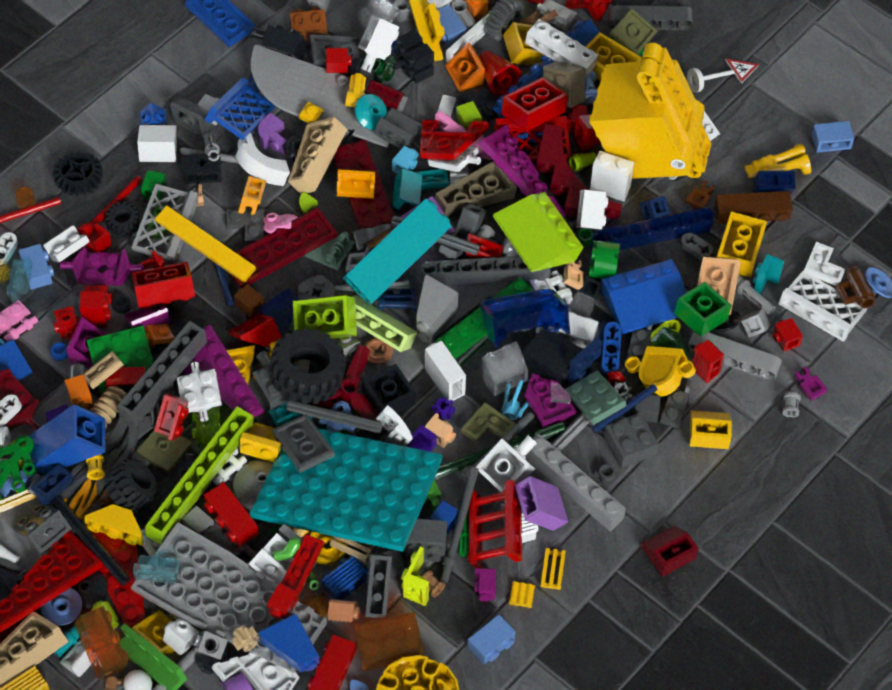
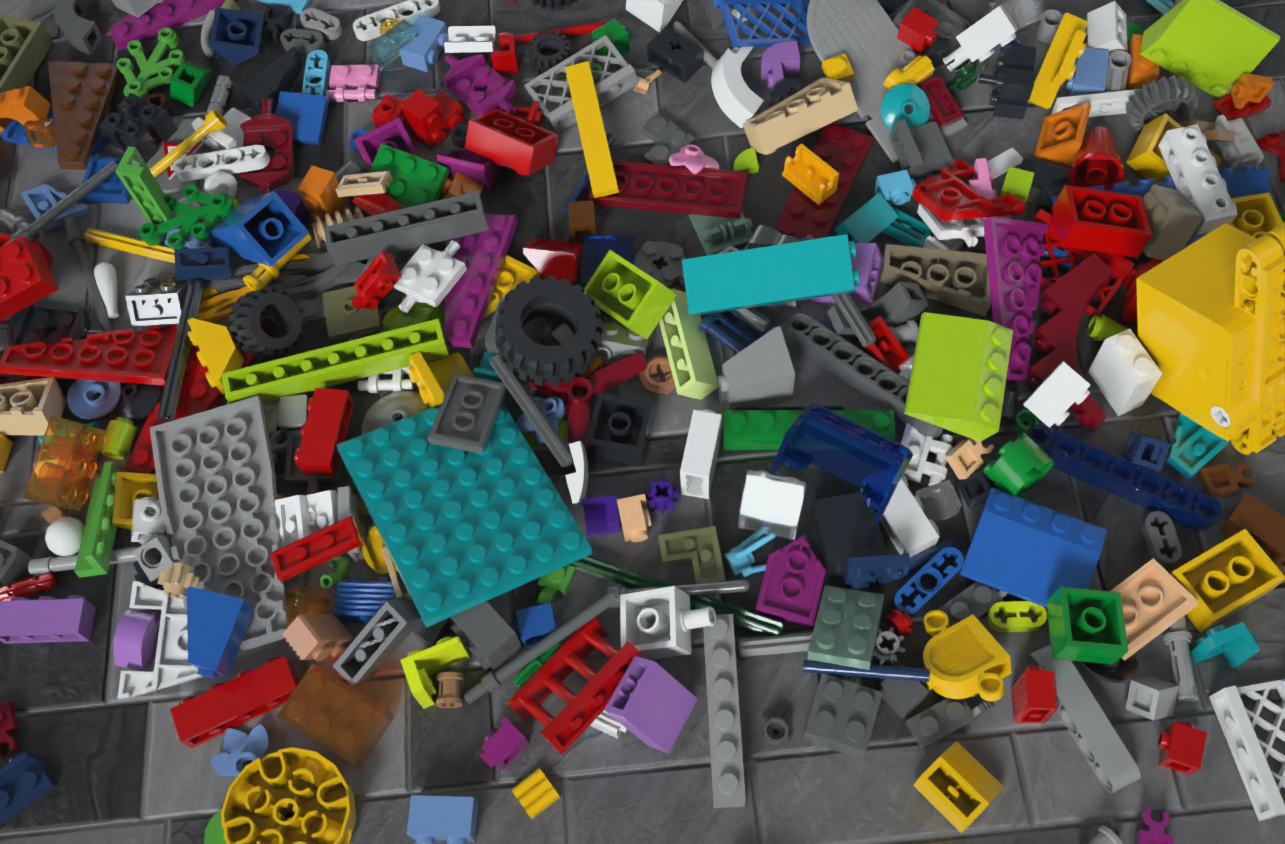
camera: 50 degrees right, 5 degrees up
clear light blue panel [133,552,180,584] -> none
light grey pin [203,132,220,161] -> none
light orange hinge [238,176,266,215] -> none
red brick [267,583,299,619] -> none
bright green arm [274,537,301,561] -> none
yellow tile [540,548,566,590] -> none
clear tile [550,382,571,404] -> none
clear green slope [650,327,692,357] -> none
none -> teal wing [1166,412,1230,480]

